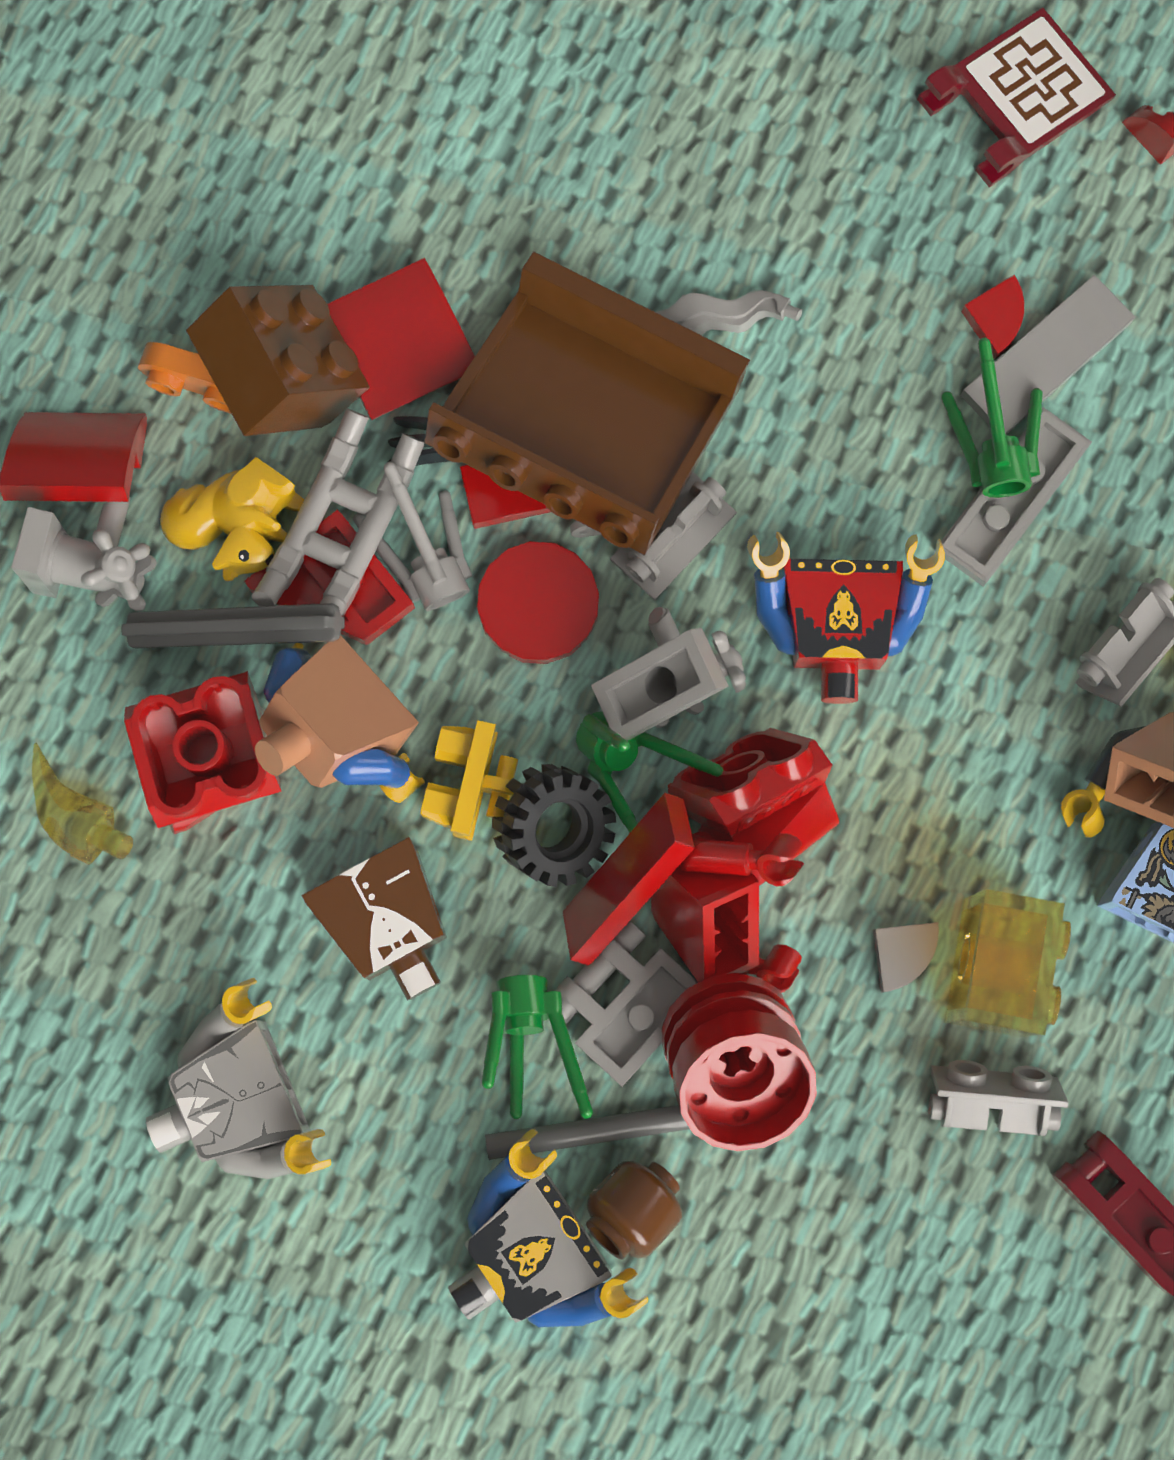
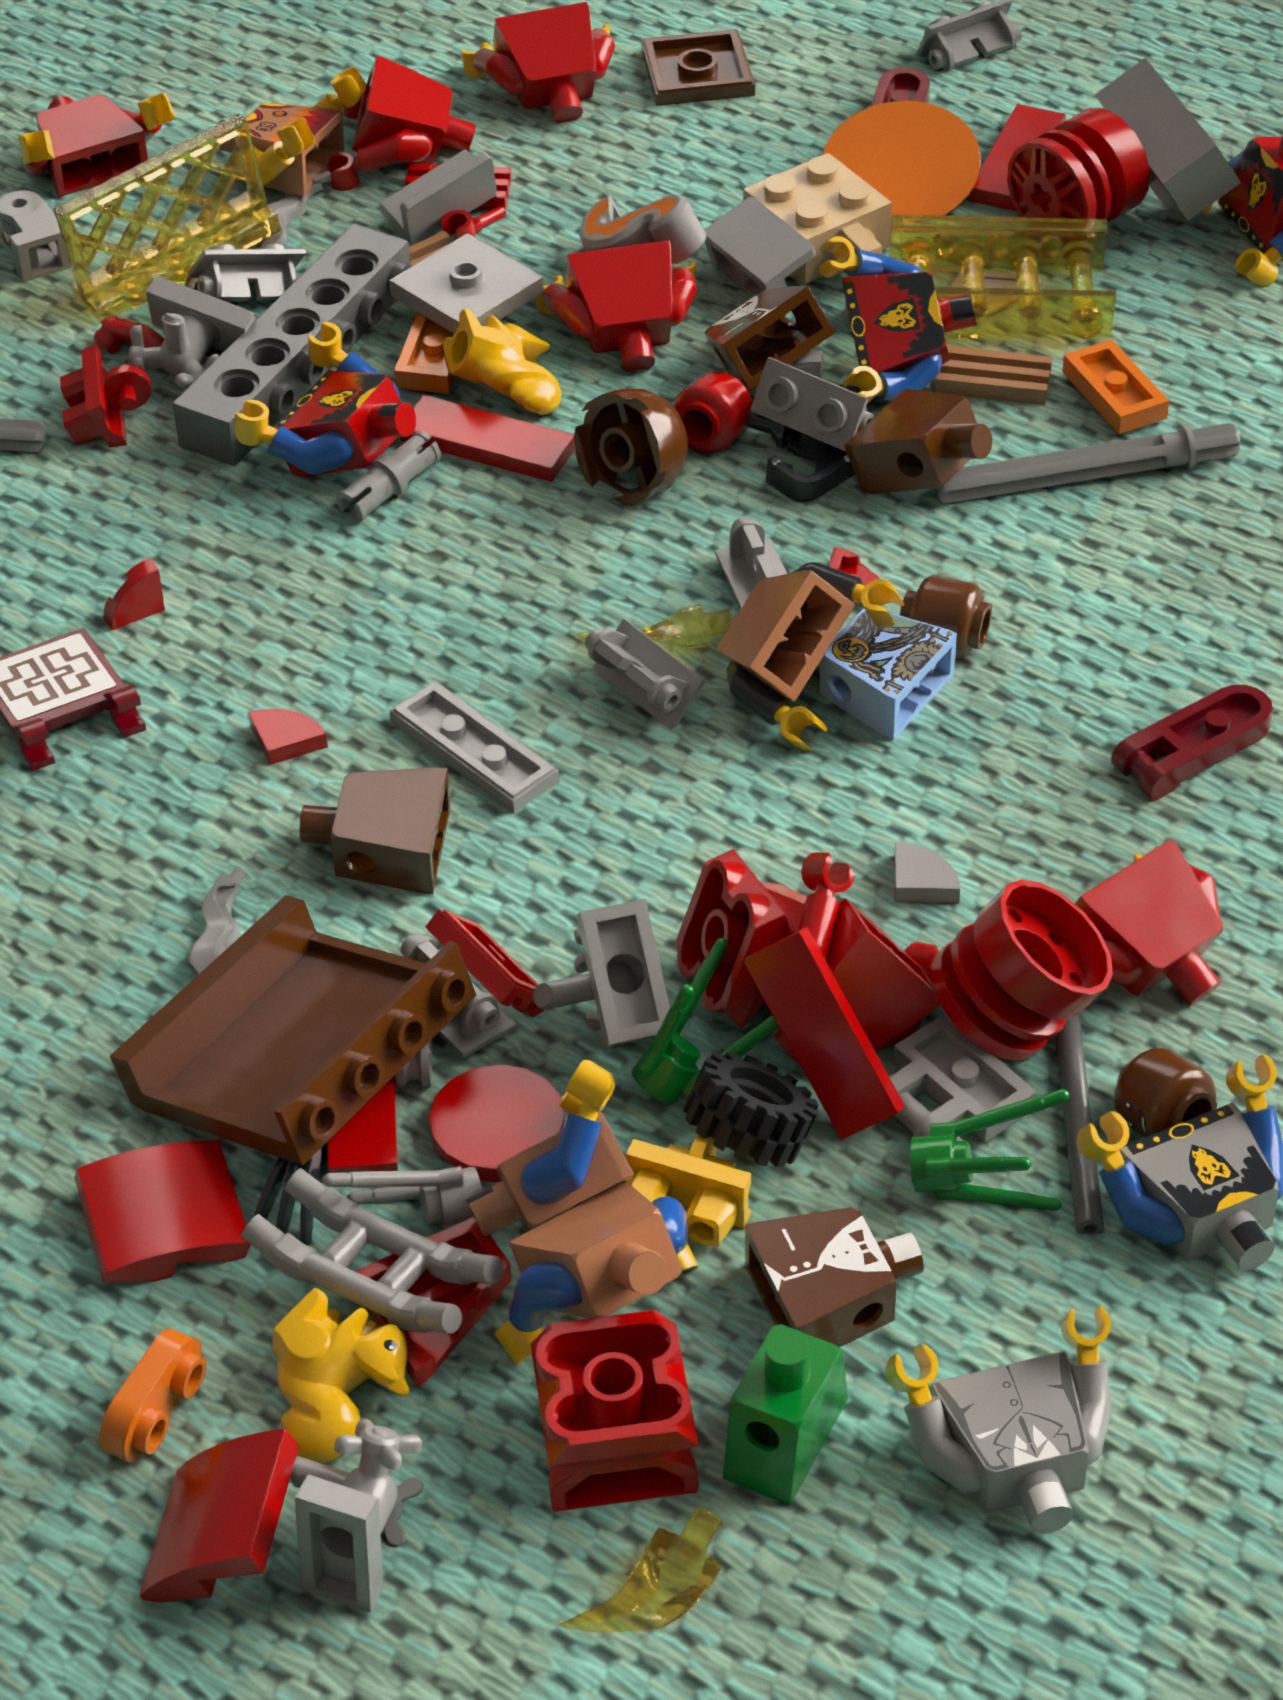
camera: 80 degrees left, 35 degrees down
dark grey axle [121,603,345,649] -> none
reddish brown brick [186,285,370,436] -> none
torso [747,532,945,704] -> none
light grey hinge [928,1060,1069,1136] -> none
green plant [941,338,1043,498] -> none
clear yellow brick [944,889,1071,1037] -> none
light grey tile [960,275,1136,434] -> none
none -> torso [299,767,451,894]
none -> red tile [425,909,544,1017]
none -> torso [466,1060,634,1237]
none -> green torso [723,1324,848,1506]
none -> torso [1075,838,1223,1006]

